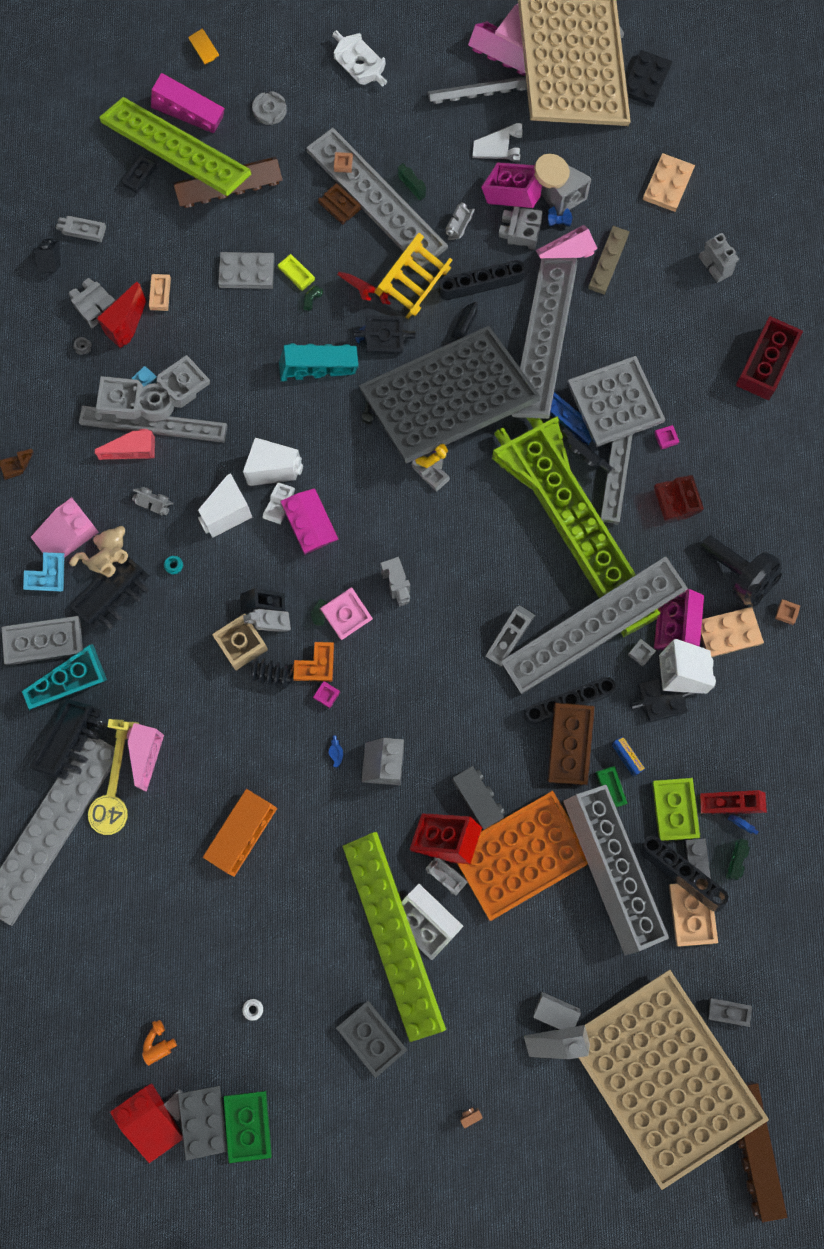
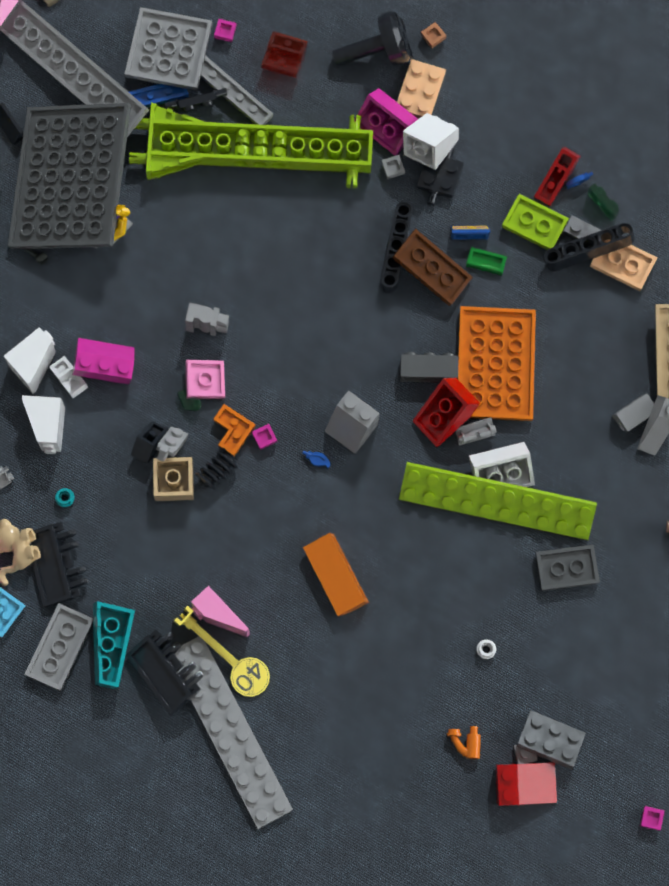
camera: 60 degrees left, 0 degrees up
green plate [224,1091,272,1163] -> none
light grey slope [411,463,450,492] -> none
light grey slope [486,605,535,667] -> none
light grey plate [501,556,688,694] -> none
light grey brick [563,785,669,955] -> none

